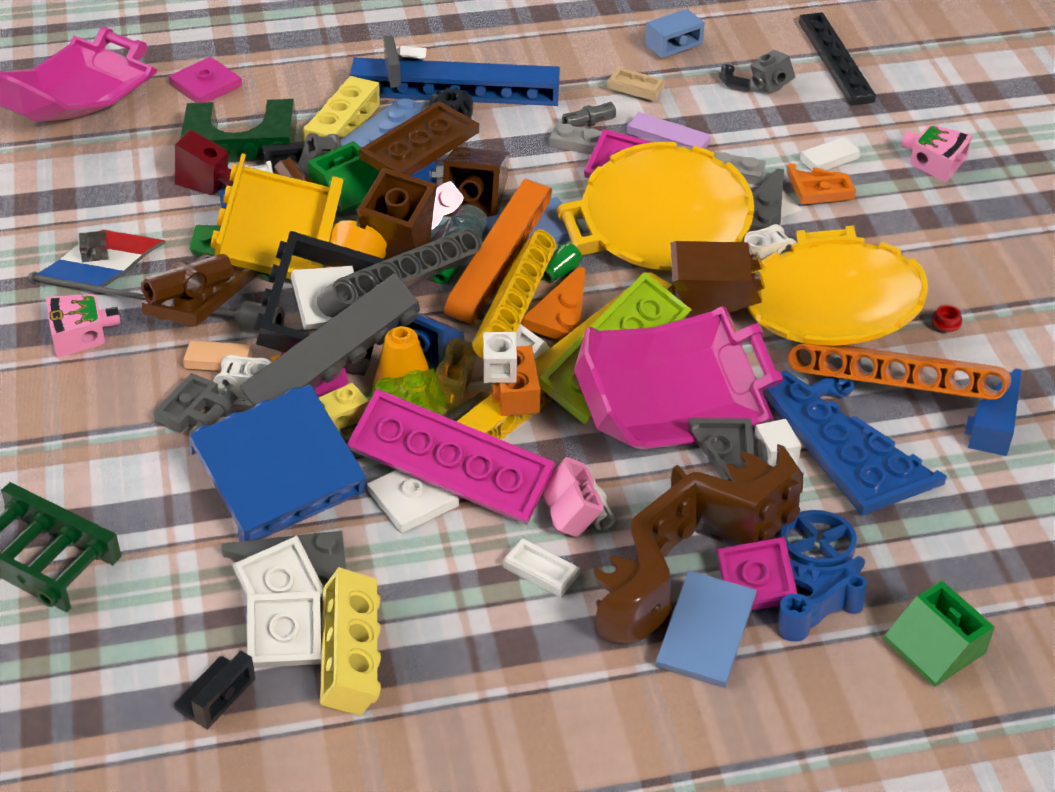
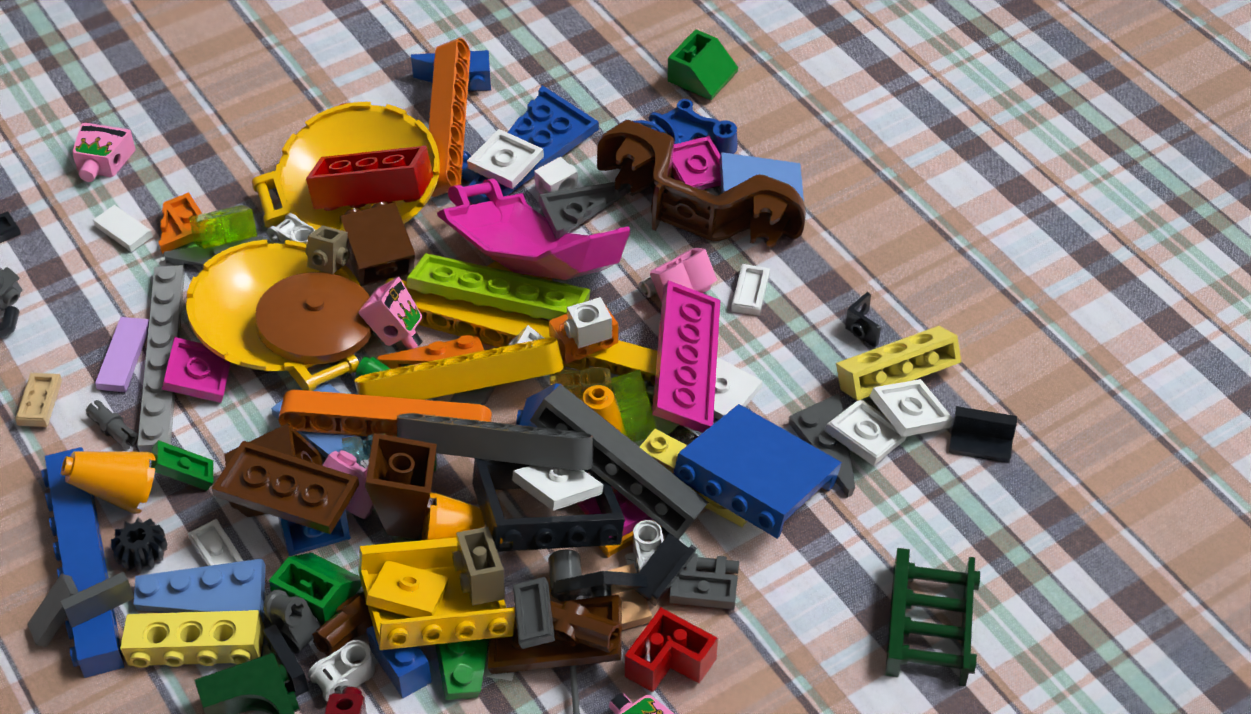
camera: 110 degrees left, 5 degrees up
none -> light orange cone [61,451,155,514]
none -> green plate [151,440,214,491]
none -> clear neon green brick [189,205,257,249]
none -> dark orange dish [256,272,373,364]
none -> dark tan brick [305,225,350,274]
none -> red brick [306,146,433,211]
none -> bright pink torso [358,277,423,350]
none -> yellow plate [366,560,449,618]
none -> dark tan brick [452,527,505,606]
none -> white plate [467,129,544,189]
none -> dark grey tile [513,577,555,649]
none -> black plate [554,571,648,598]
none -> red brick [625,607,718,692]
none -> black panel [635,533,697,606]
none -> black bracket [845,292,881,347]

